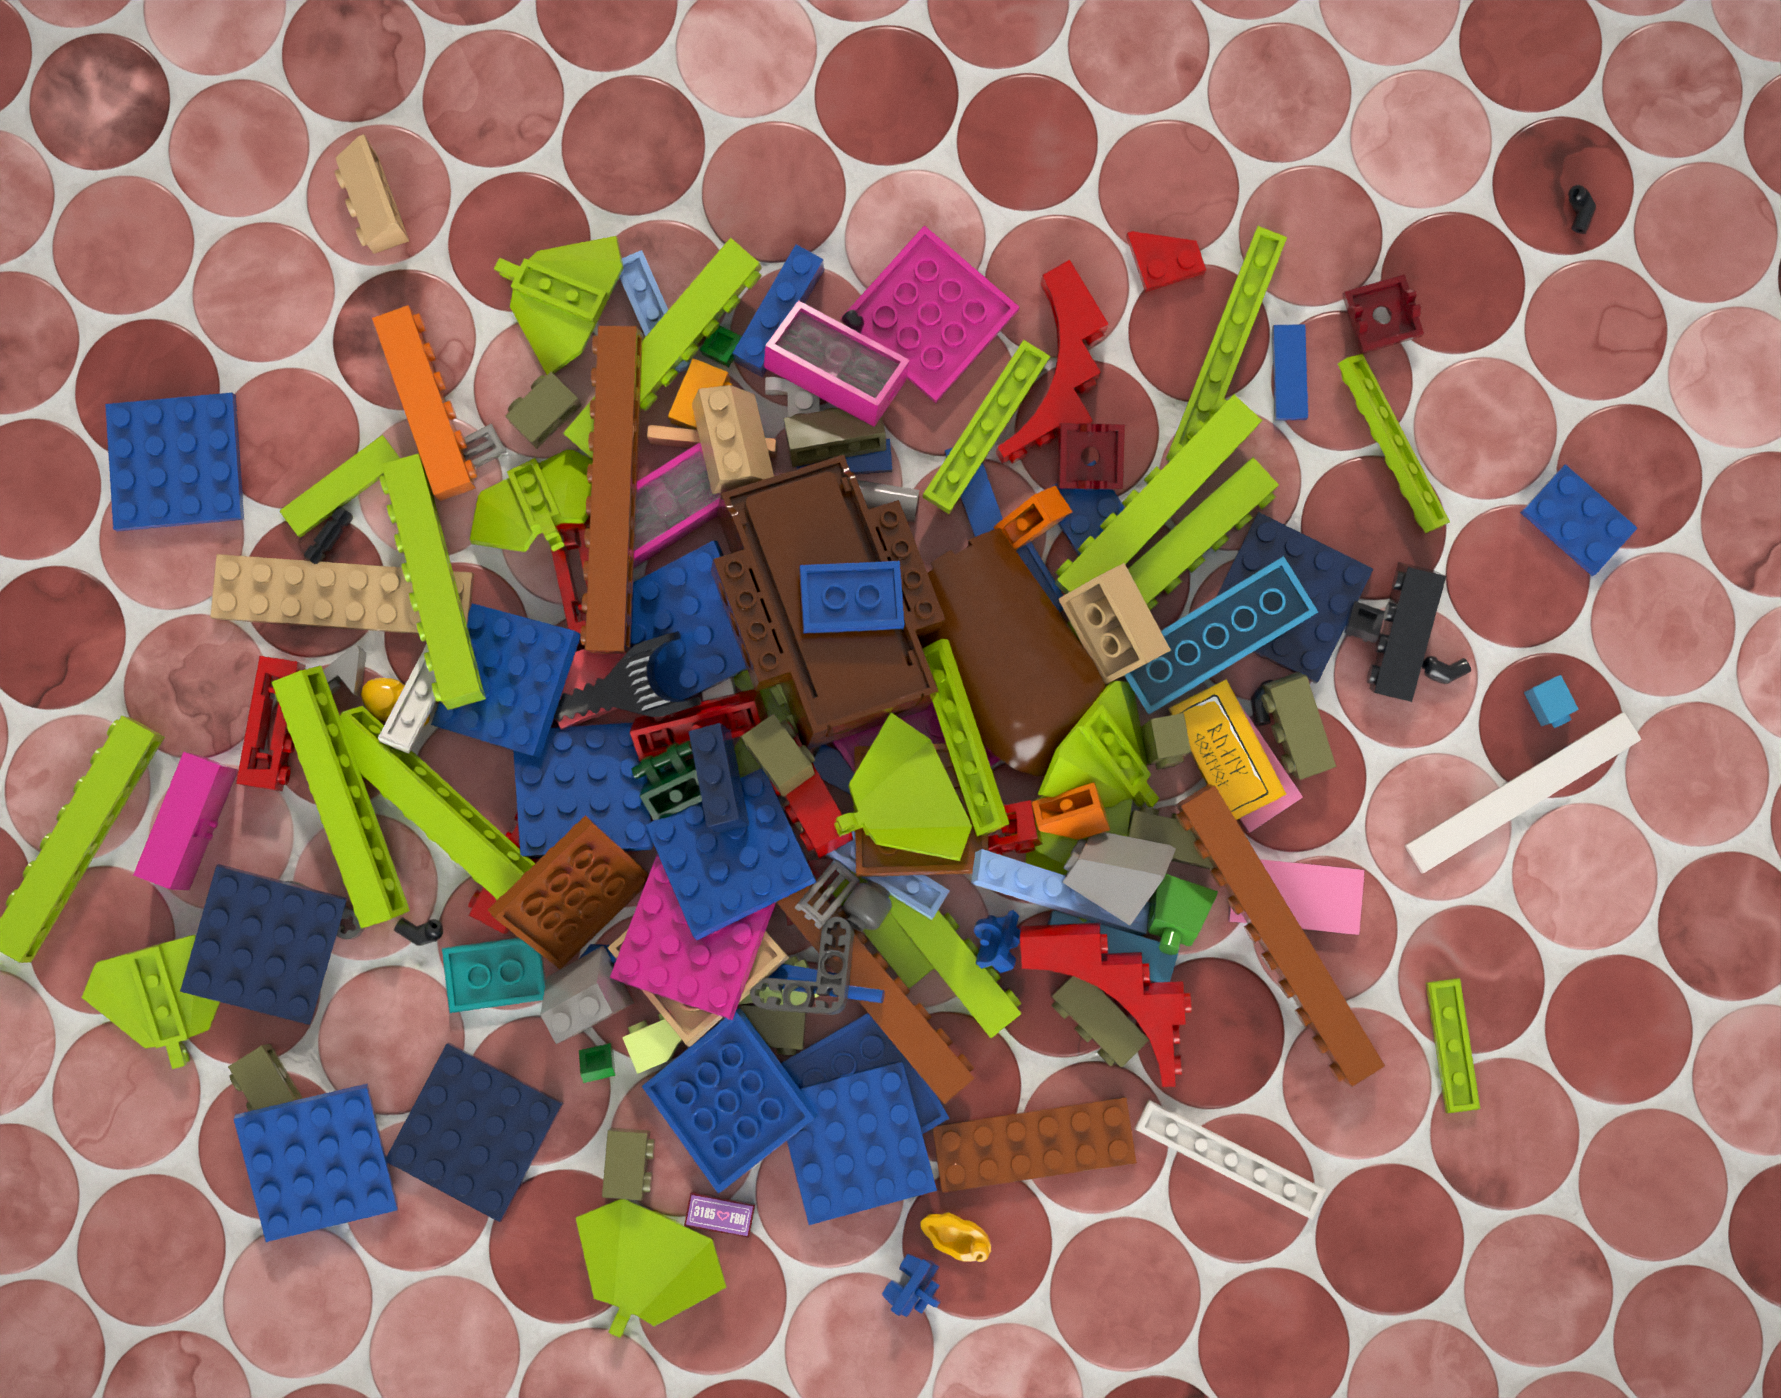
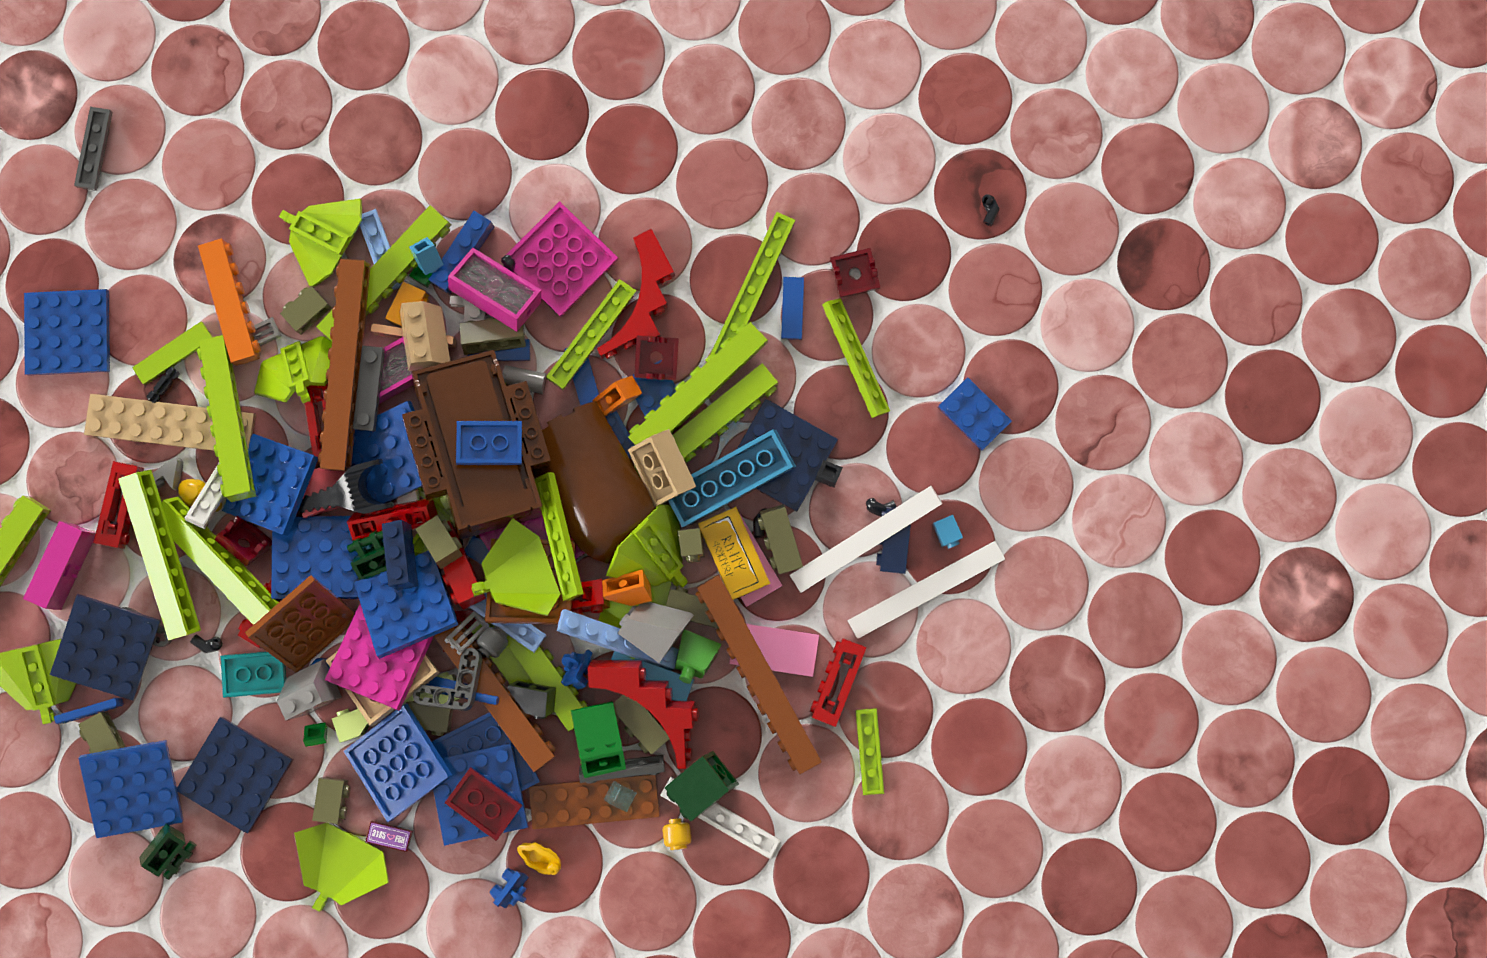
camera: 10 degrees right, 0 degrees up
tan slope [335,134,409,254] -> none
red wing [1126,231,1206,292] -> none
black wedge [1367,562,1446,702] -> none
none -> blue tile [54,698,124,724]
none -> dark grey plate [74,107,113,191]
none -> dark green brick [139,823,197,880]
none -> dark red piece [214,516,272,566]
none -> dark grey plate [353,346,385,432]
none -> dark azure brick [409,237,444,275]
none -> dark red plate [445,767,523,841]
none -> black slope [508,680,556,719]
none -> green slope [571,701,626,778]
none -> dark grey plate [579,755,665,783]
none -> clear light blue slope [604,781,637,812]
none -> yellow head [662,818,692,850]
none -> dark green slope [664,751,739,822]
none -> white tile [790,486,943,593]
none -> red brick [809,638,867,727]
none -> dark blue brick [876,506,911,574]

